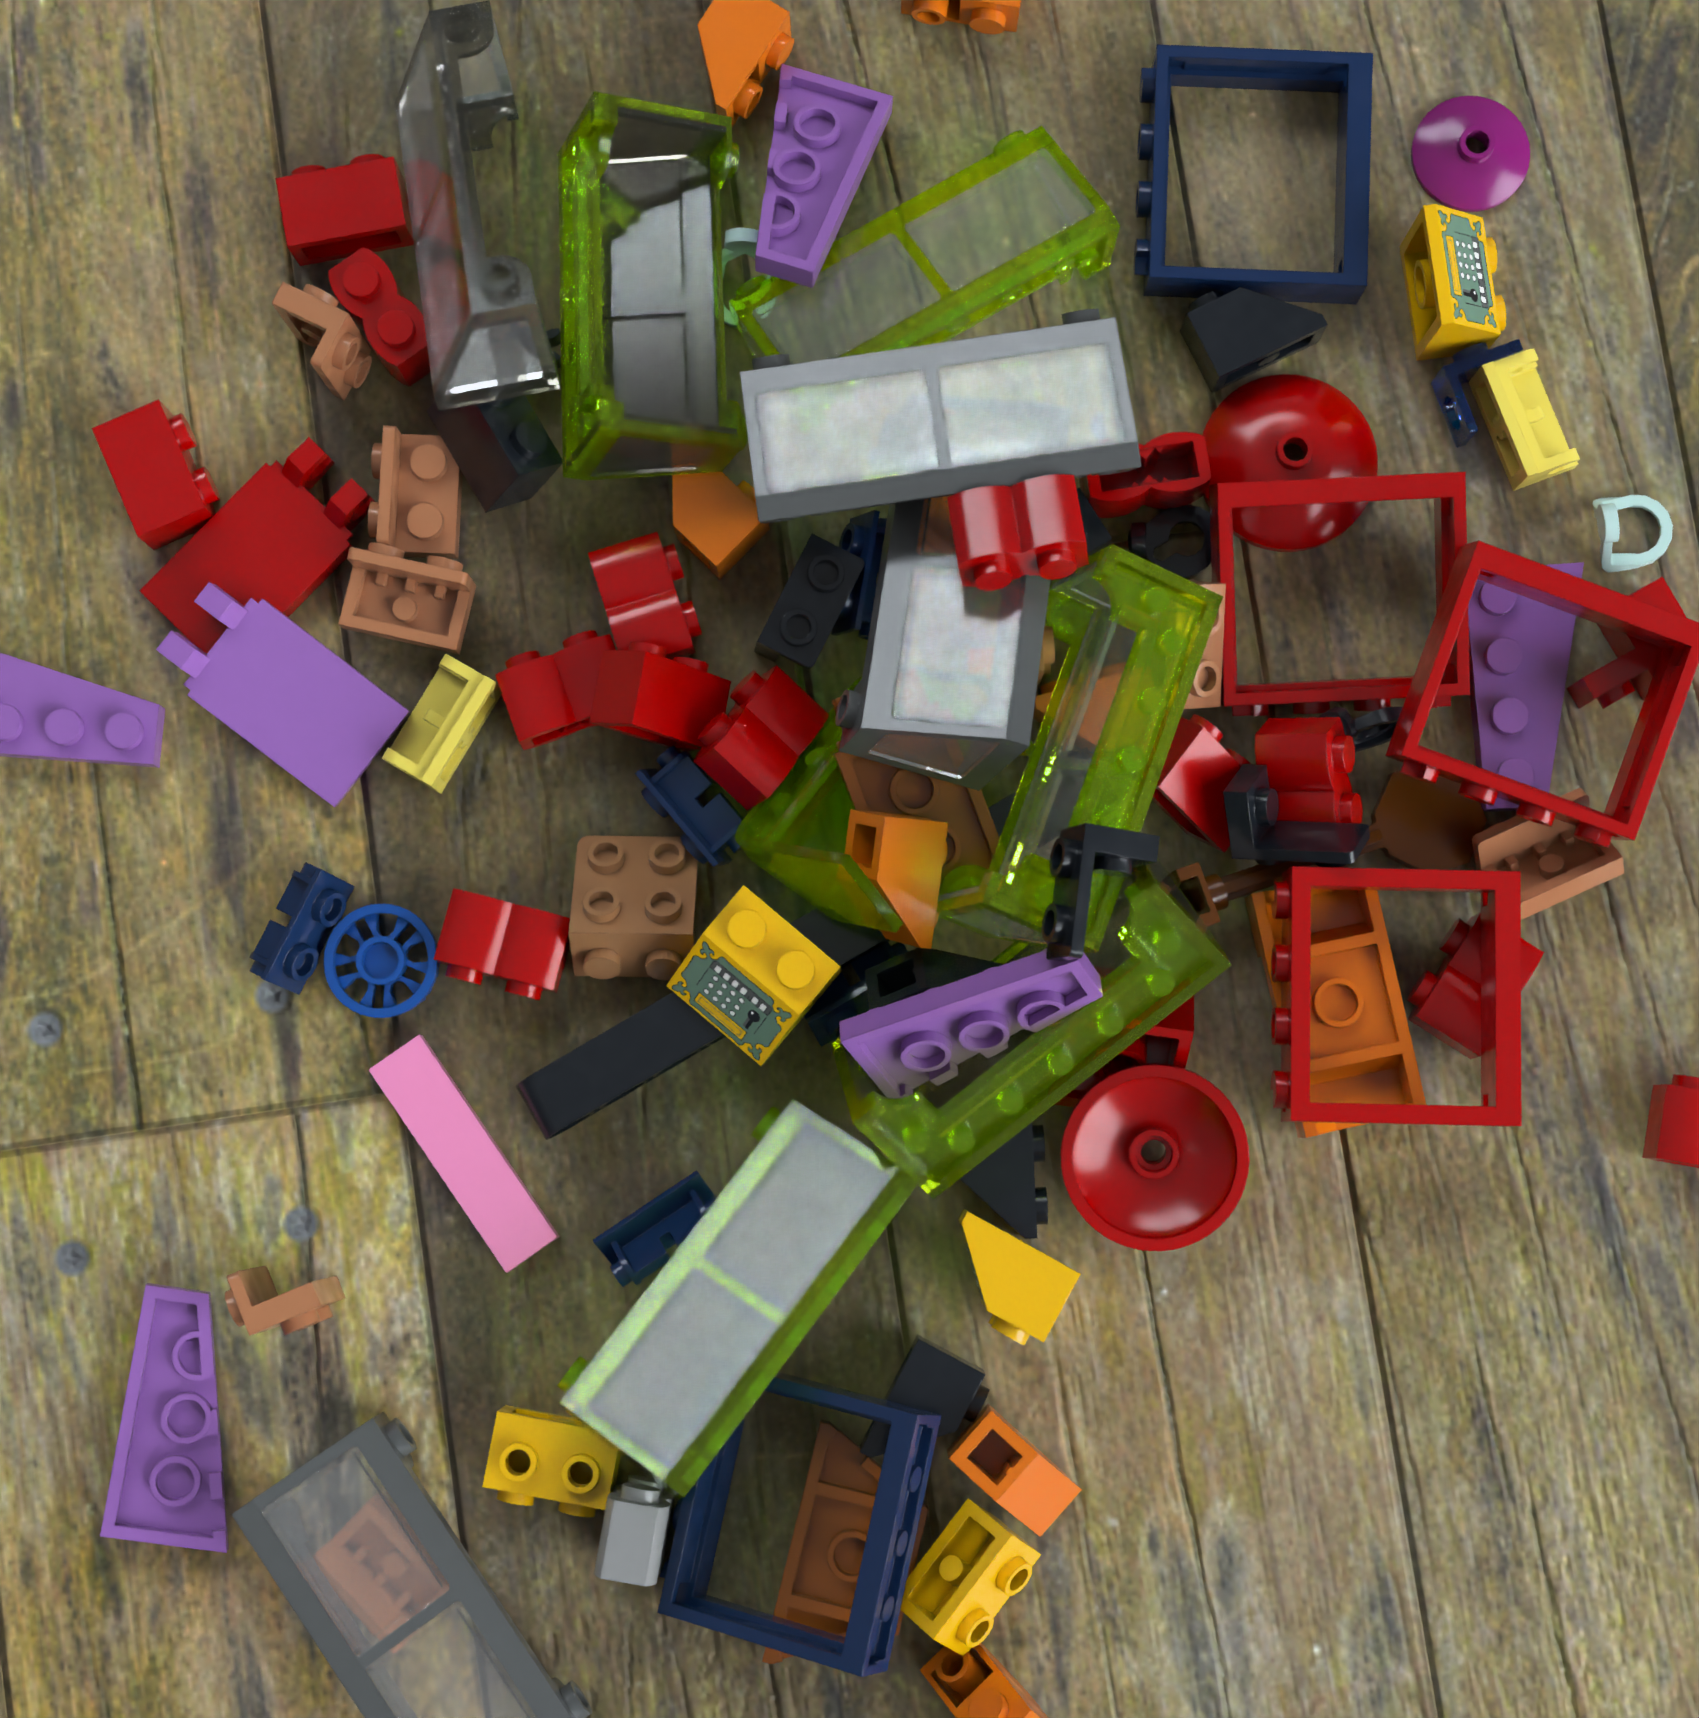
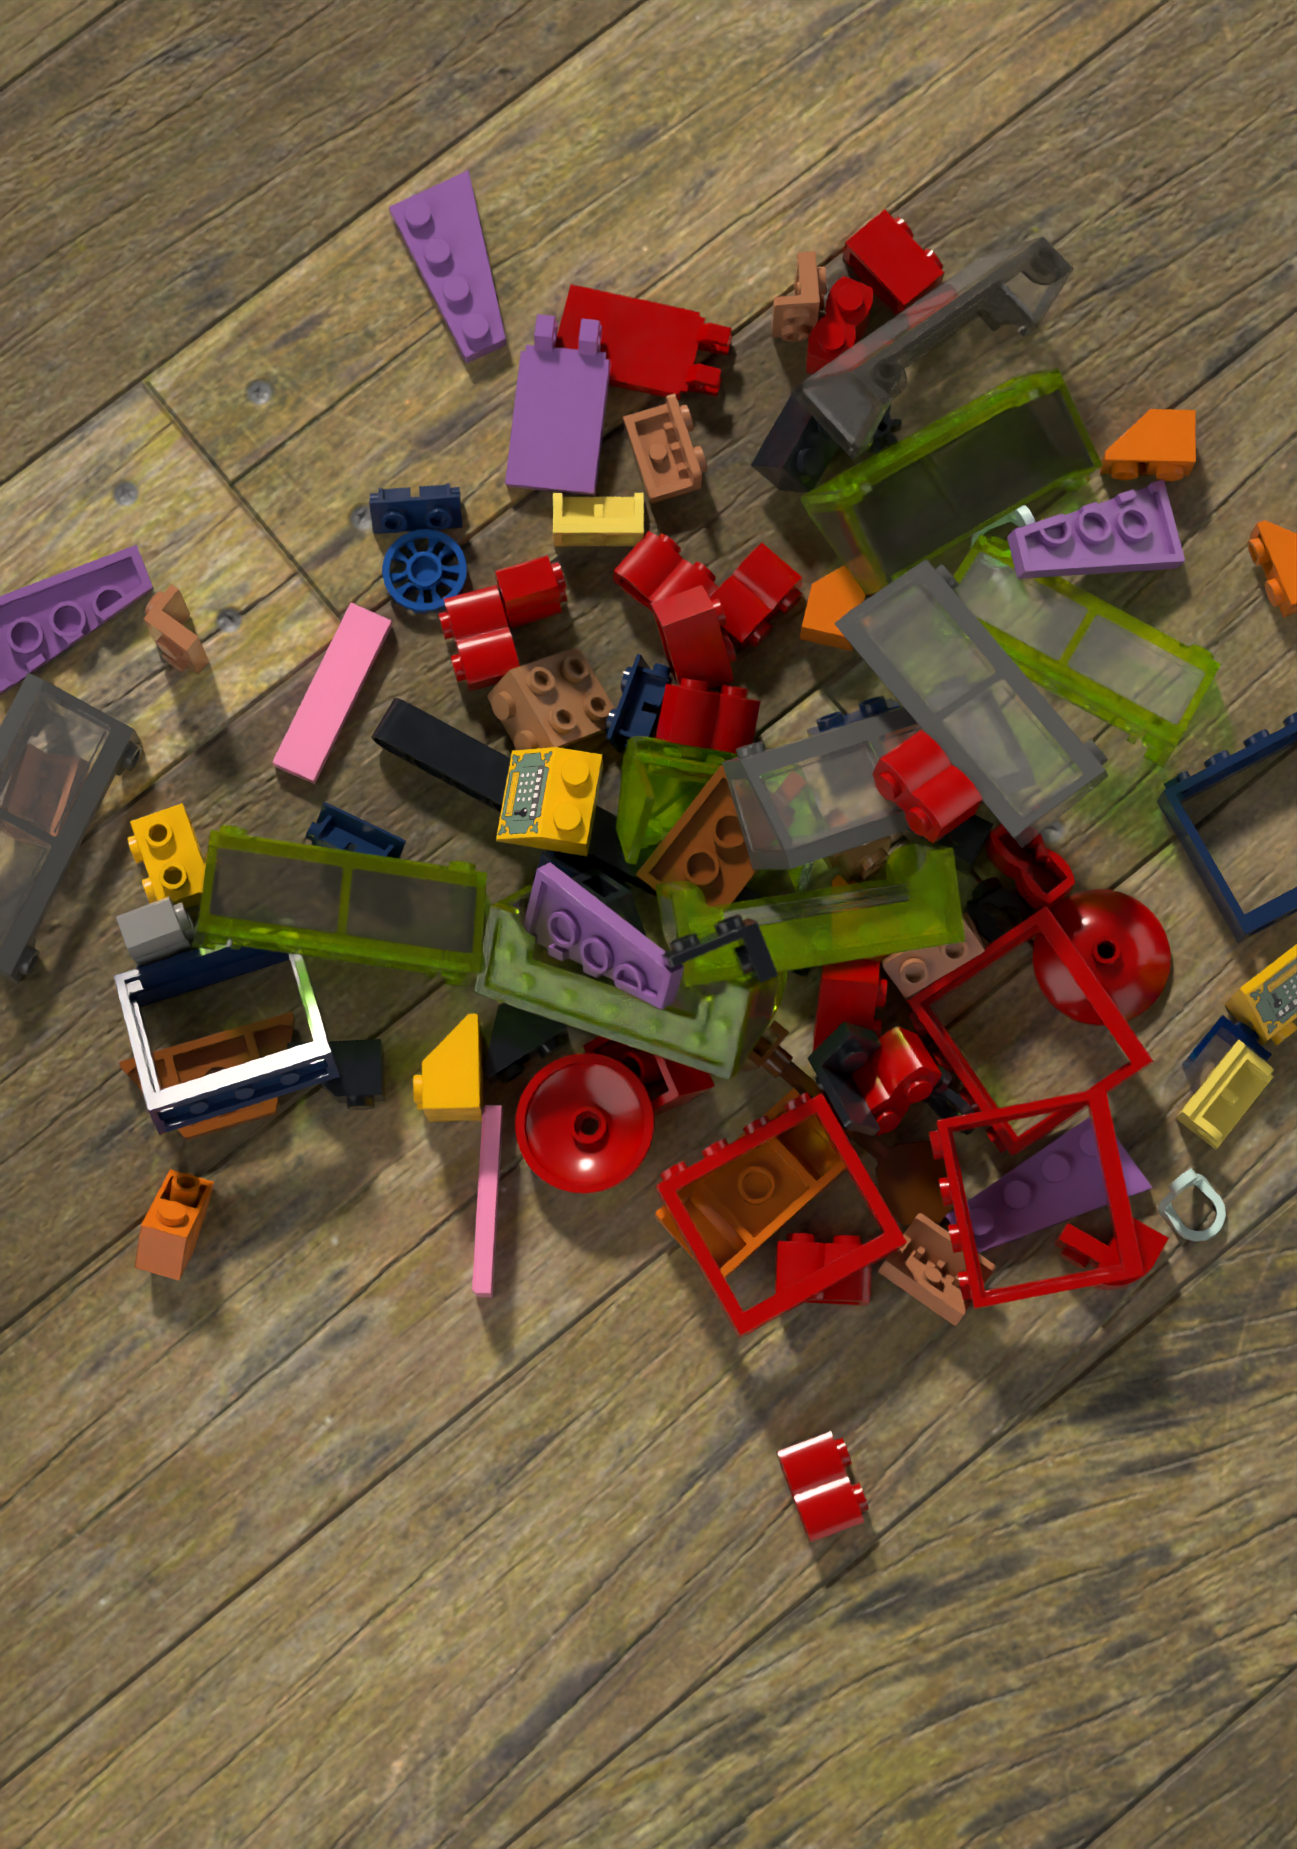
camera: 55 degrees right, 5 degrees down
red piece [92,399,220,550] -> none
nougat bracket [368,425,463,559] -> none
black bracket [754,533,864,669] -> none
orange slope [842,809,948,949] -> none
yellow brick [900,1498,1041,1656] -> none
orange slope [947,1404,1082,1537] -> none
black slope [1180,287,1328,393] -> none
none -> bright pink tile [472,1105,503,1298]
none -> red brick [494,555,568,629]

